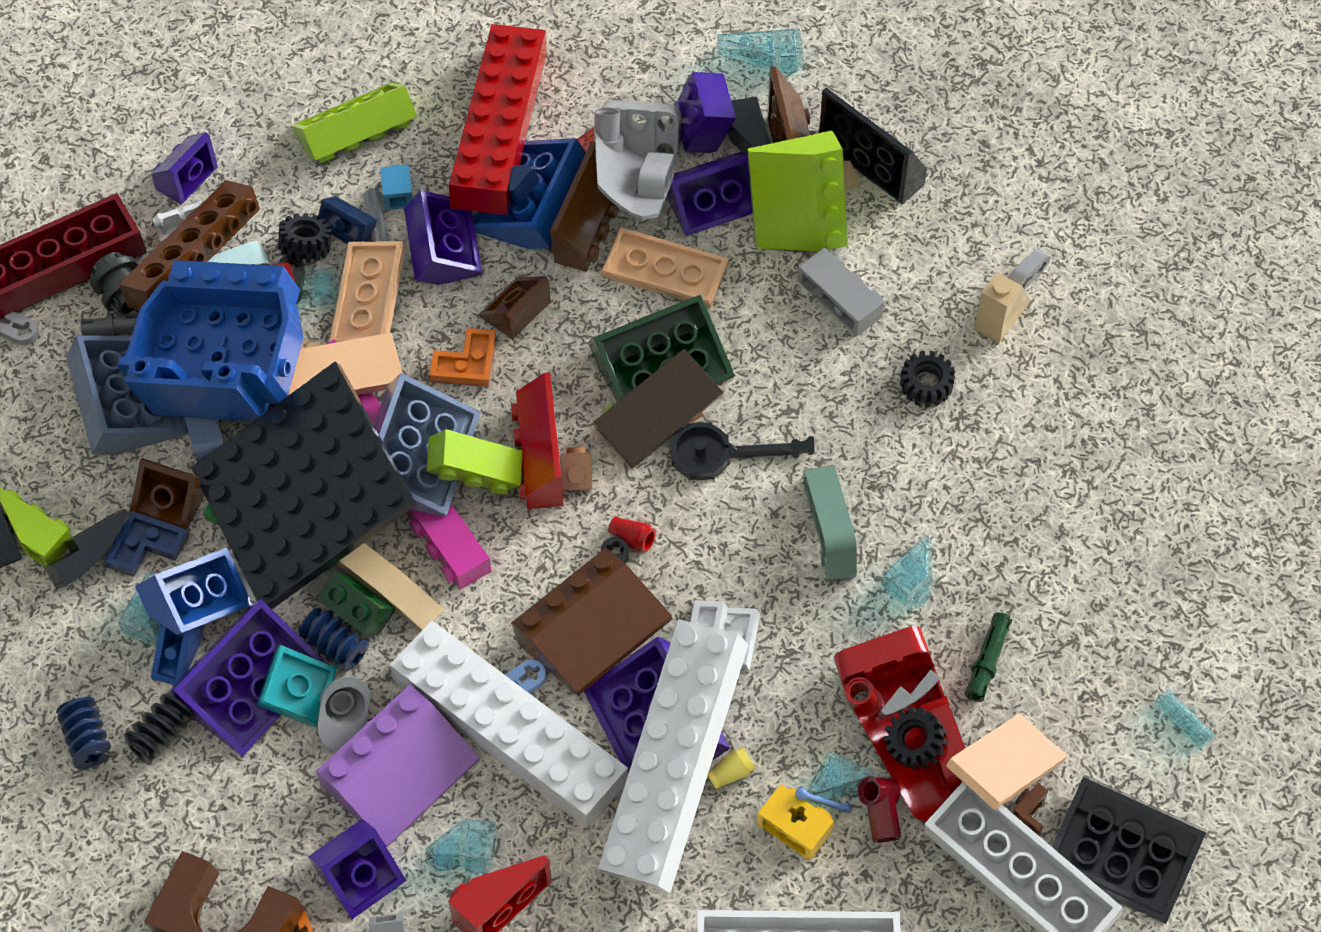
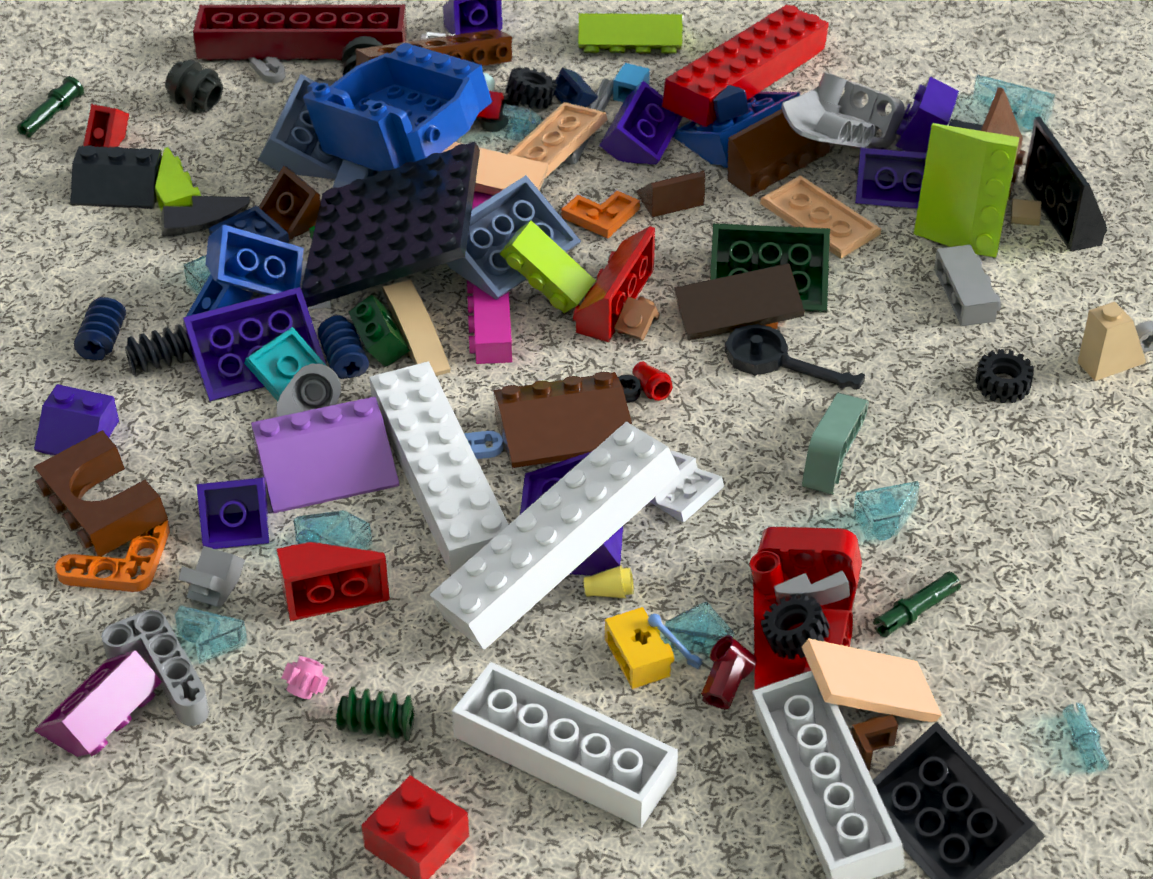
camera: 30 degrees right, 15 degrees down
none -> dark purple slope [34,384,119,455]

